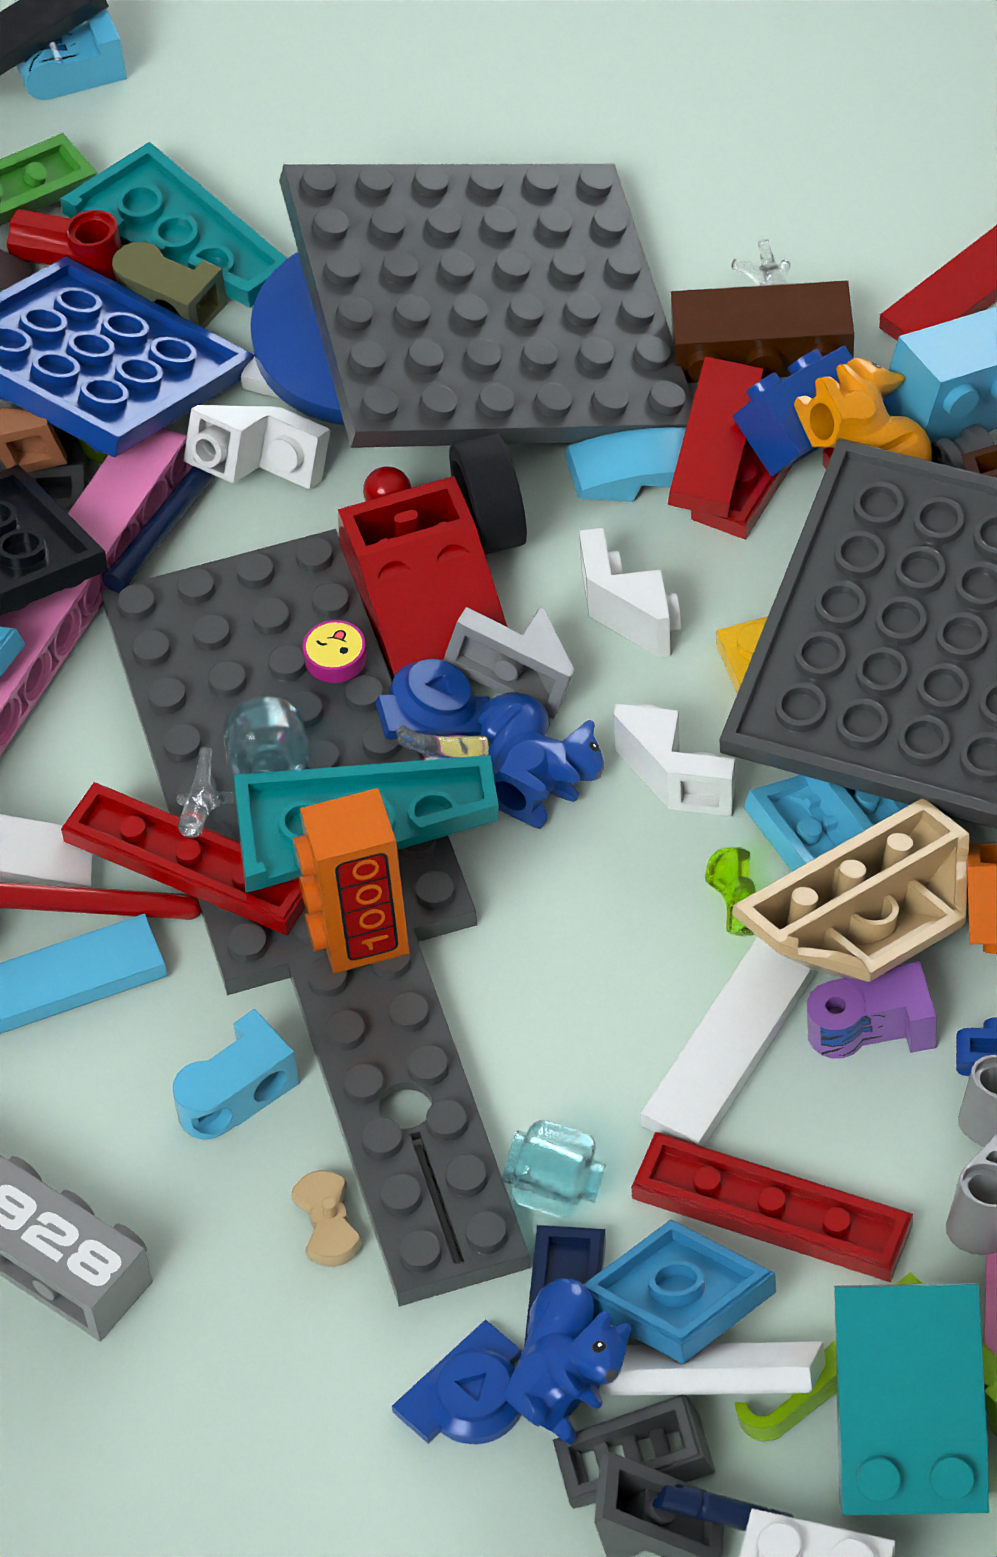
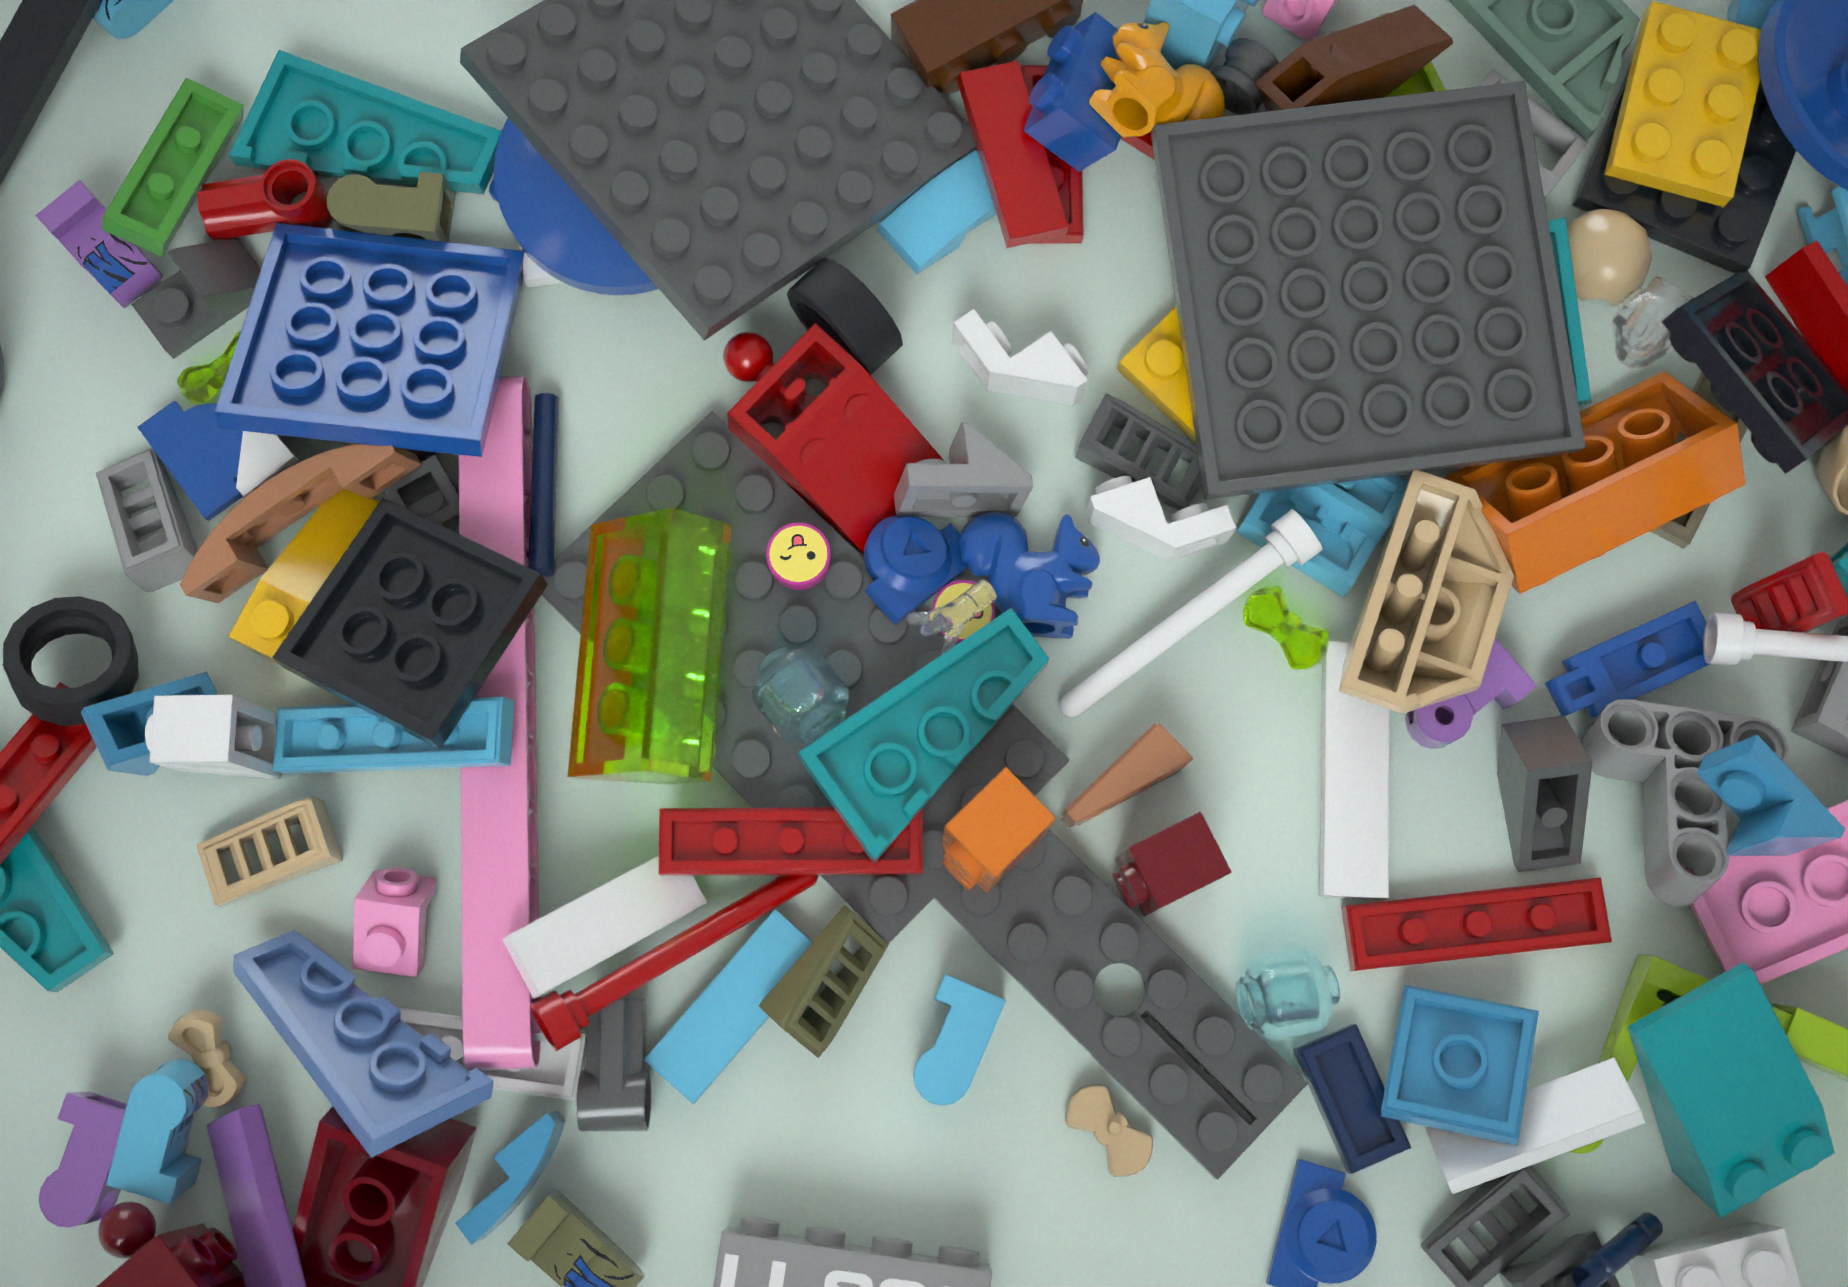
camera: 35 degrees left, 25 degrees up
clear bar [177,747,235,838] -> none
white slope [183,405,331,489] -> none
blue animal [502,1278,632,1445] -> none
none -> clear neon green slope [567,507,732,784]
none -> olive slope [758,905,889,1058]
none -> white piece [1059,509,1323,718]
none -> nougat slope [1061,723,1193,828]
none -> dark grey slope [1075,393,1202,510]
none -> dark red brick [1112,812,1232,917]
none -> dark grey slope [1497,716,1593,872]

